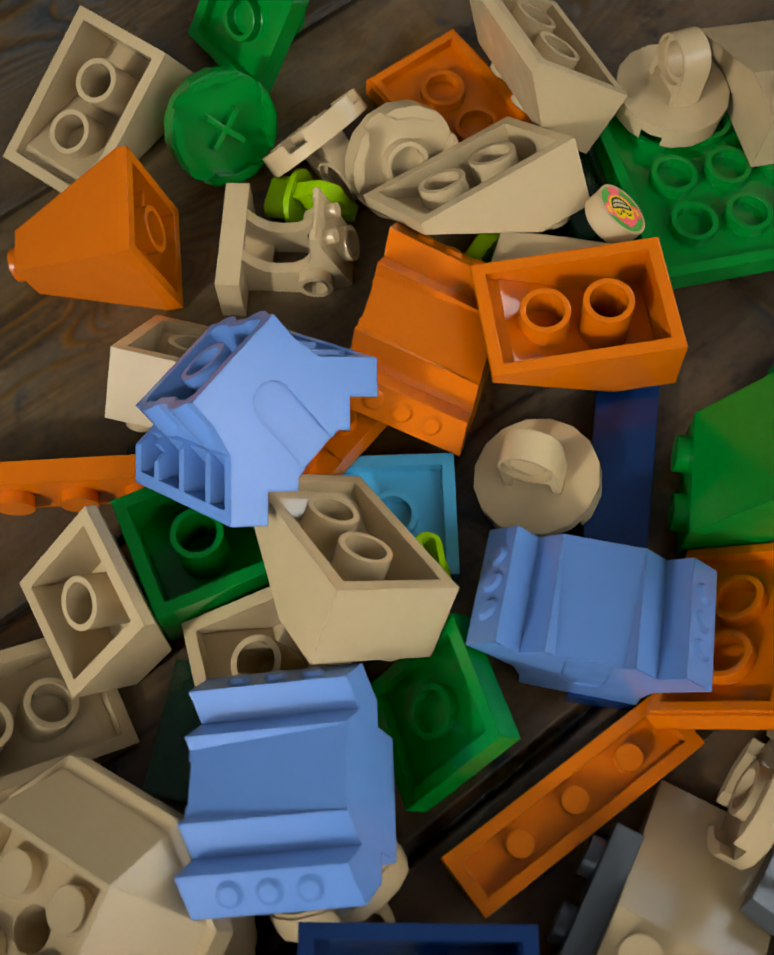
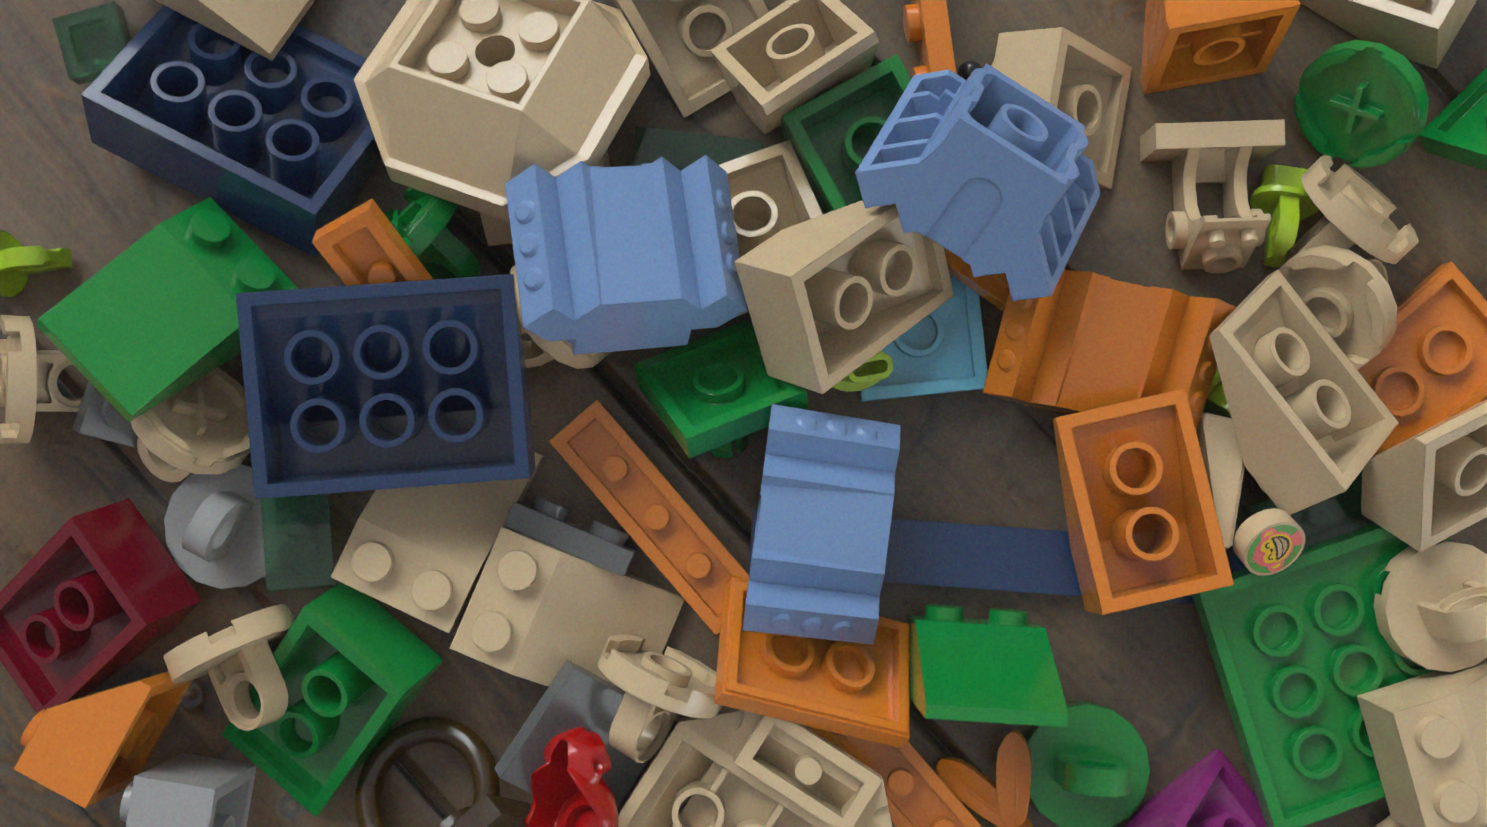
camera: 85 degrees right, 20 degrees up
tan tile [474,418,602,537] -> none

